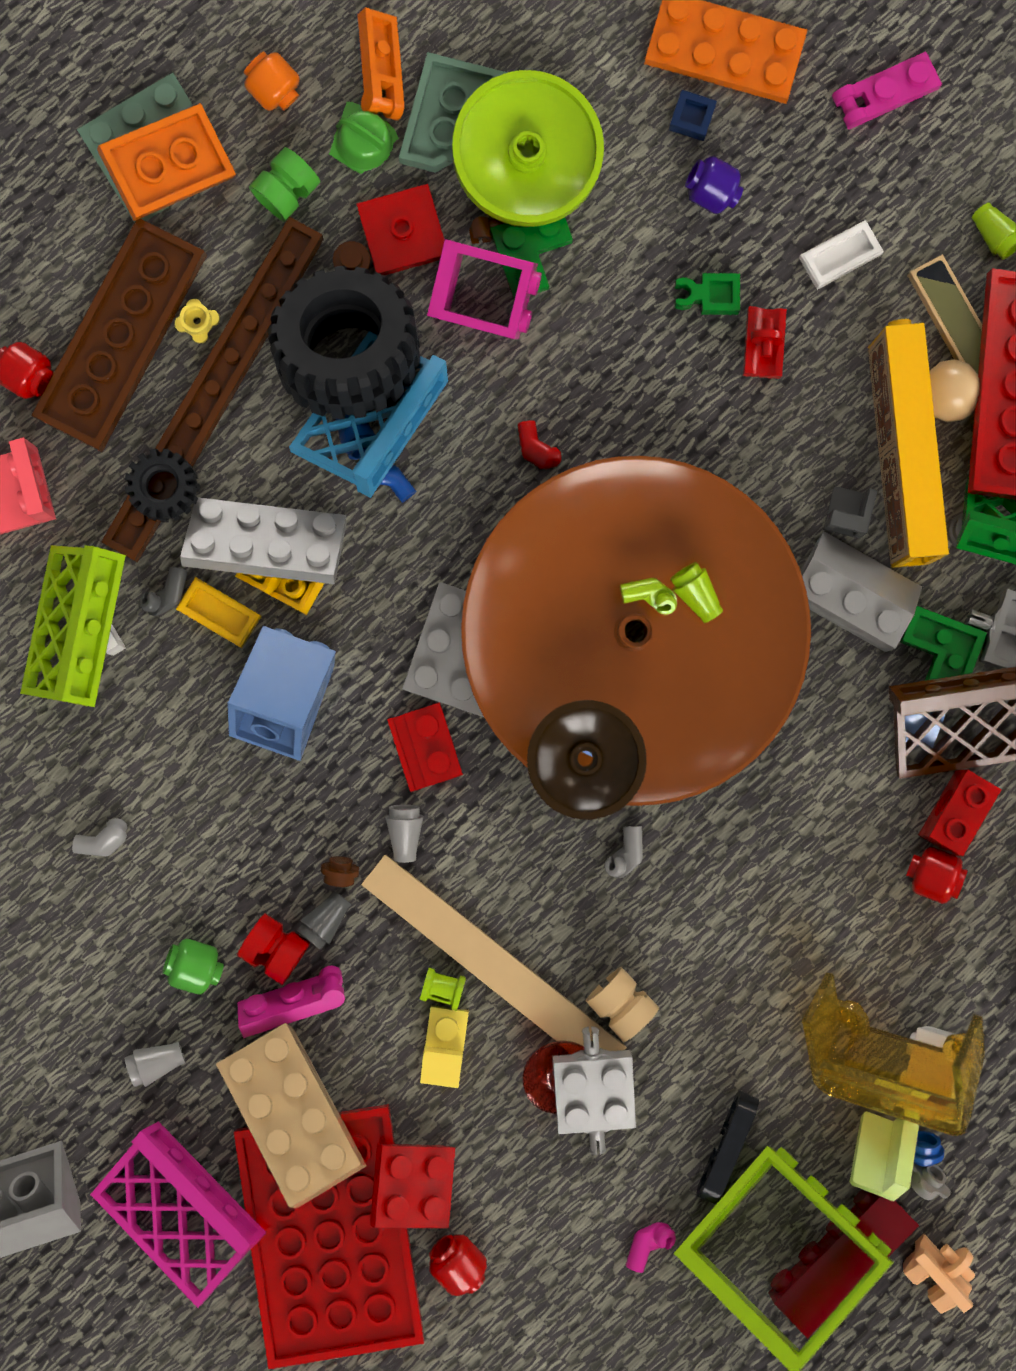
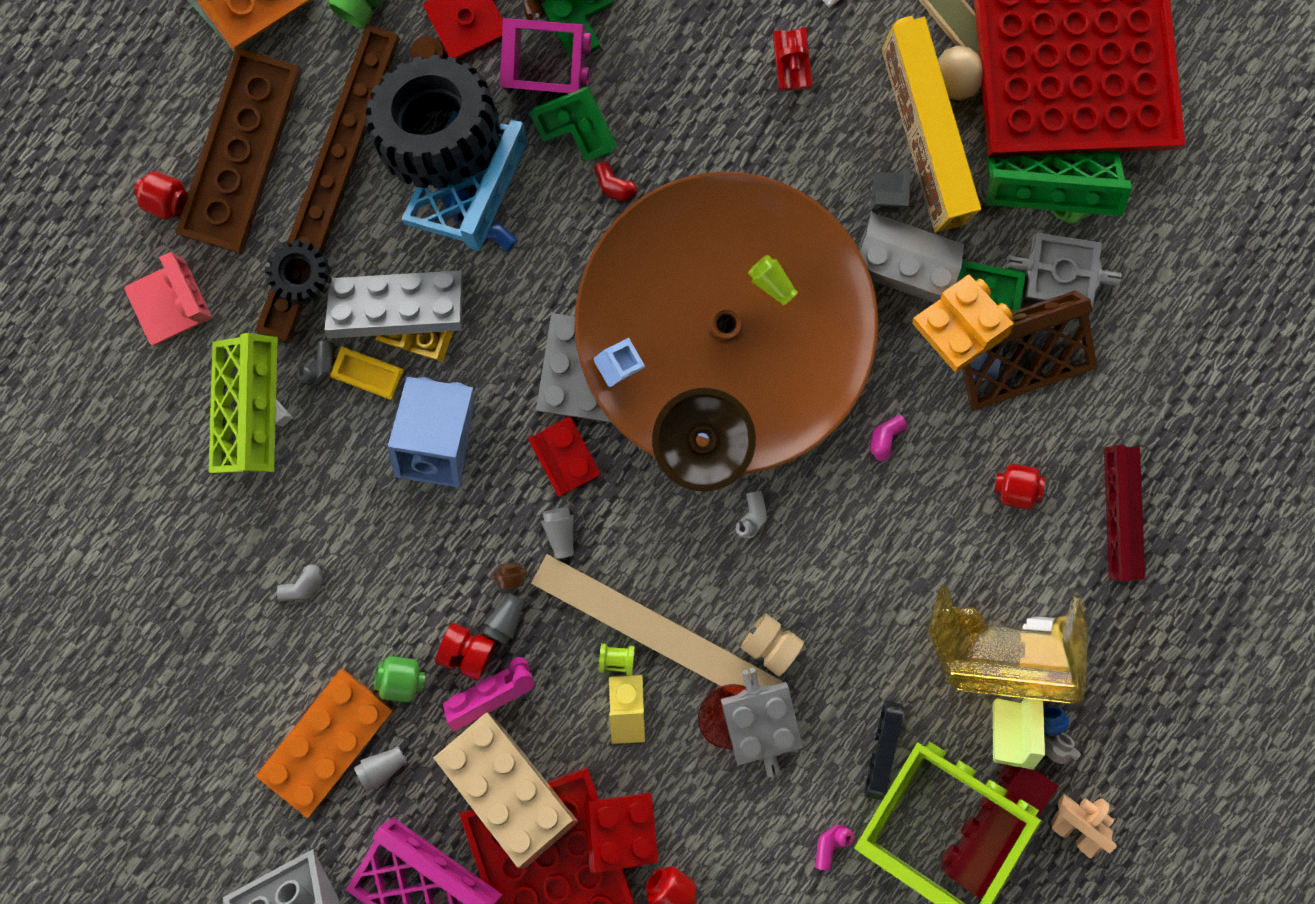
camera: 10 degrees left, 0 degrees up
light yellow plate [175,299,220,343] -> none
lime arm [620,578,677,615] -> none
green plate [674,273,740,315] -> none
red brick [918,769,1002,857] -> none
none -> orange plate [255,668,394,818]
none -> green plate [529,86,617,161]
none -> light blue slope [594,338,645,387]
none -> dark pink arm [870,414,908,461]
none -> light orange plate [912,275,1014,373]

